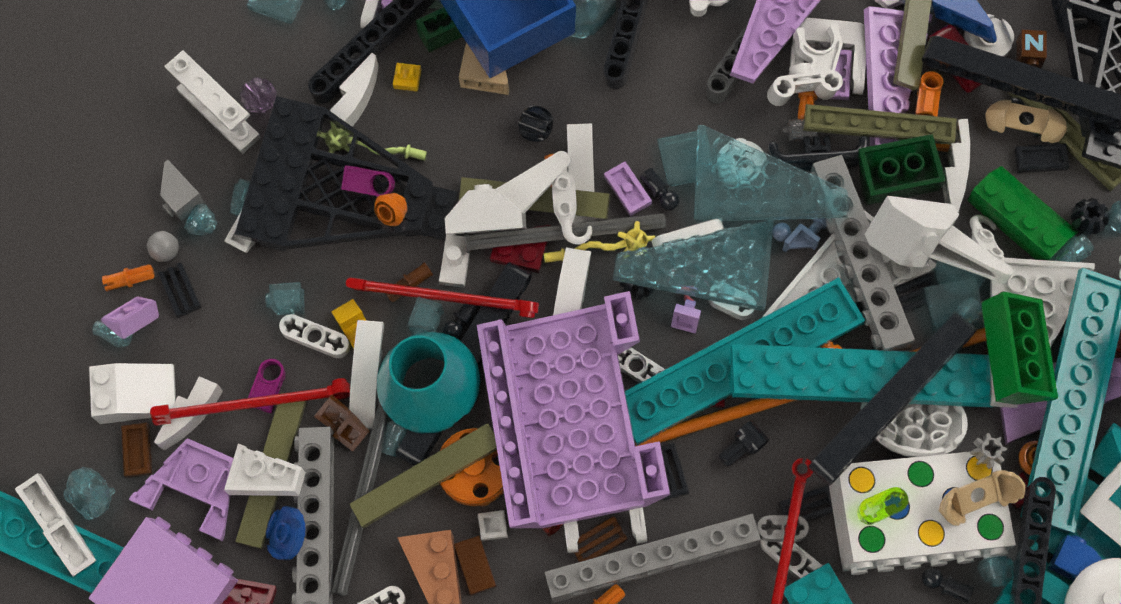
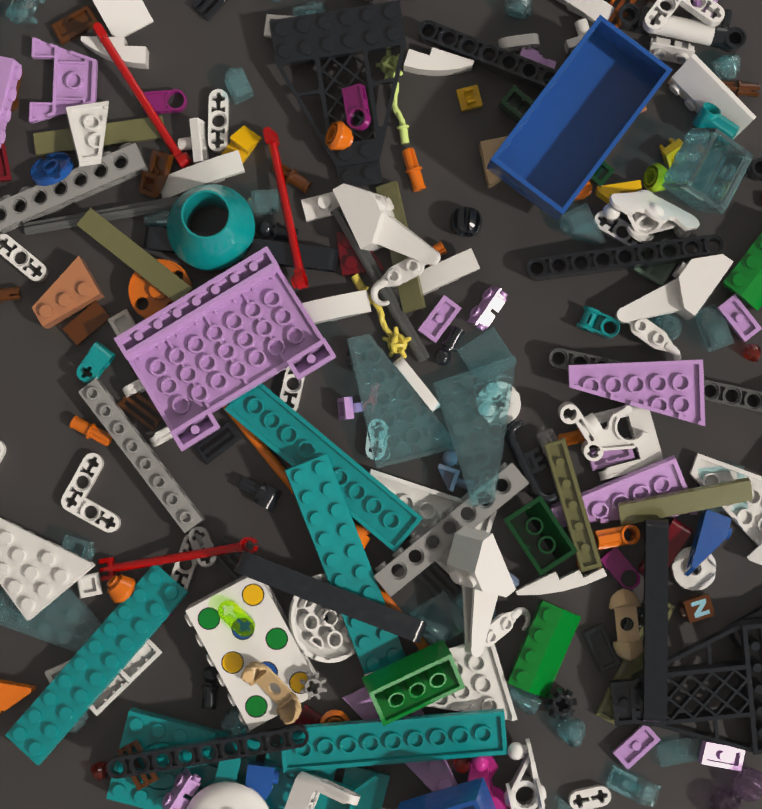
camera: 65 degrees right, 15 degrees up
none -> teal piece [76,341,116,384]
none -> white tile [178,117,209,163]
none -> orange axle [402,148,426,192]
none -> lavender hinge [467,286,507,331]
none -> teal piece [576,306,620,339]
none -> magenta piece [600,547,641,590]

